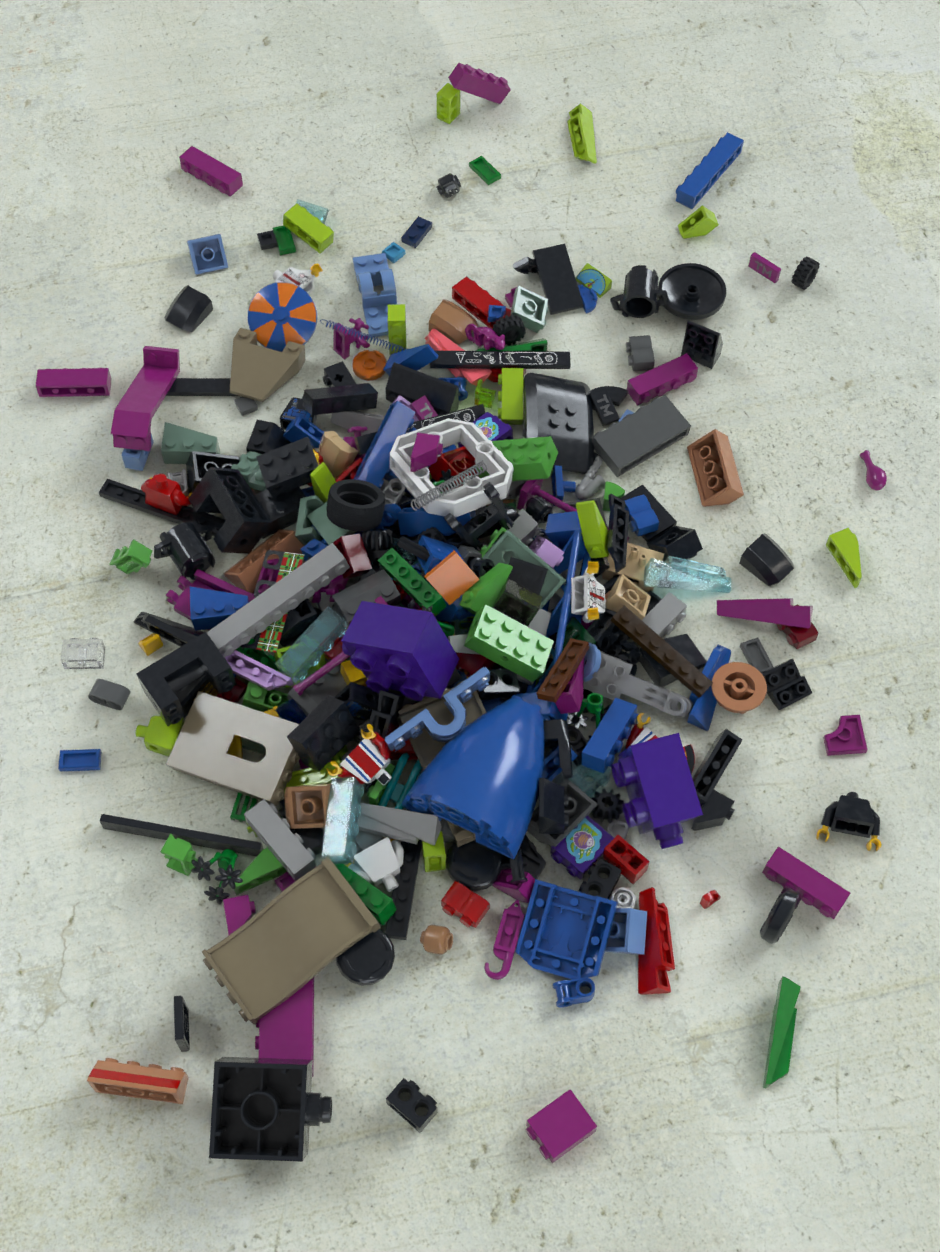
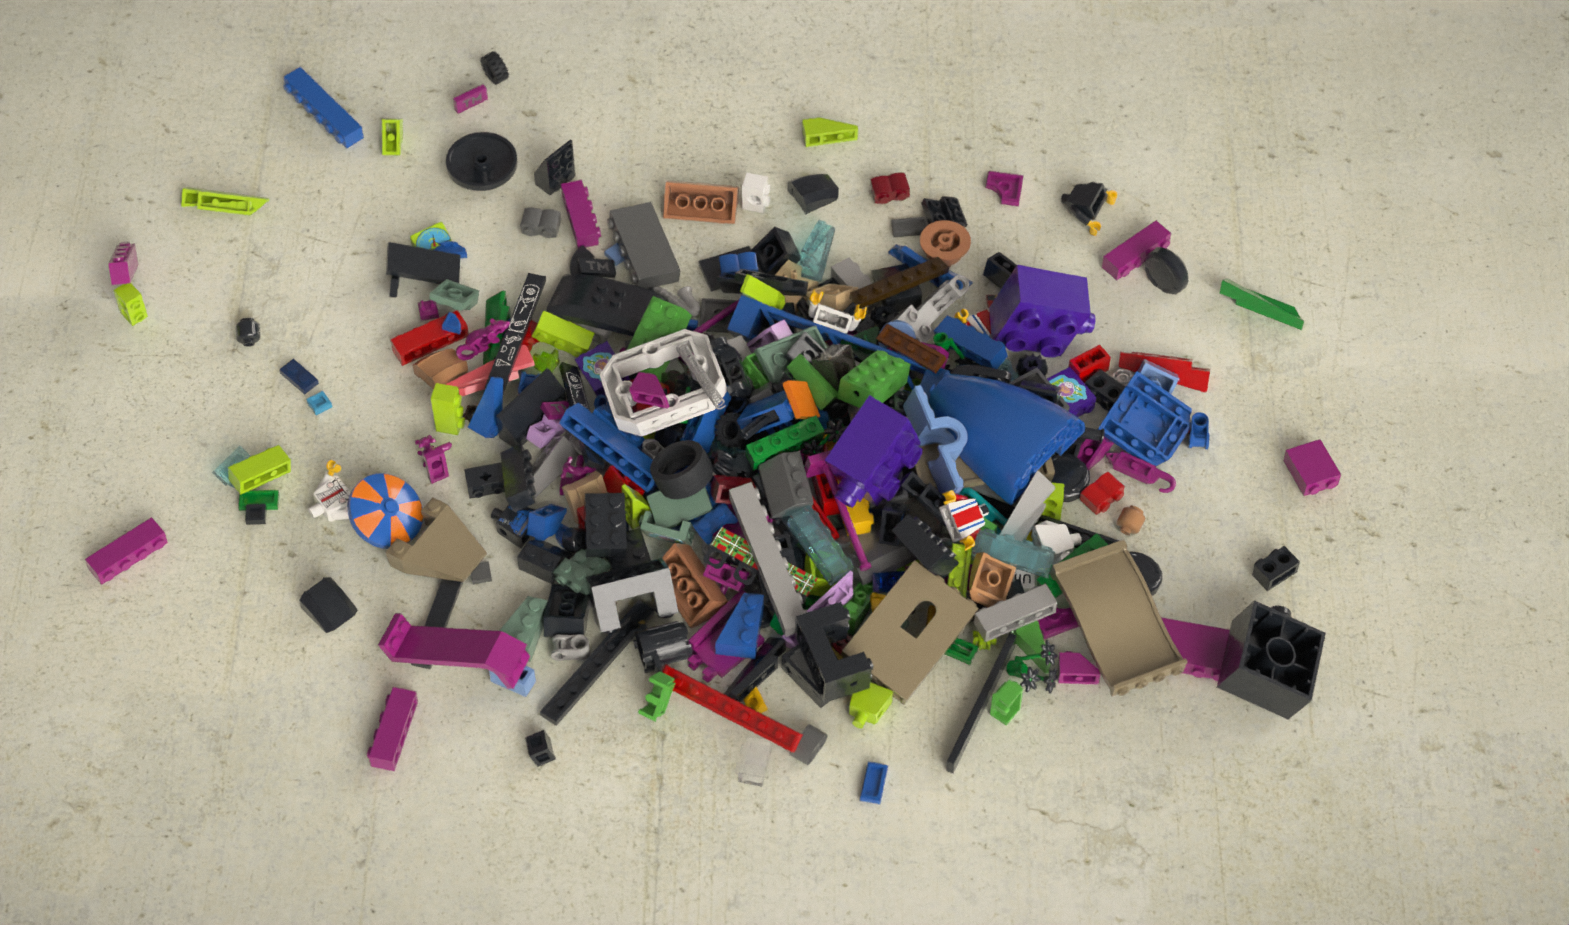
camera: 75 degrees left, 5 degrees down
nougat slope [87,1058,189,1104] -> none
red torso [141,474,192,515] -> none
black tile [174,995,190,1052] -> none
medium blue slope [187,234,229,275] -> none
blue piece [320,319,407,352] -> none
medium blue piece [352,253,397,338] -> none
orange tile [352,350,387,381] -> none
green tile [469,156,501,185] -> none
black tyre [493,315,526,346] -> none
bright green tile [603,481,625,511] -> none
light grey tile [607,820,629,840] -> none
black container [610,265,670,318] -> none
red tile [700,890,721,909] -> none
magenta wedge [717,598,813,628] -> none
magenta piece [860,450,887,491] -> none
none -> black brick [525,730,556,767]
none -> red tile [663,665,803,753]
none -> white brick [742,173,770,213]

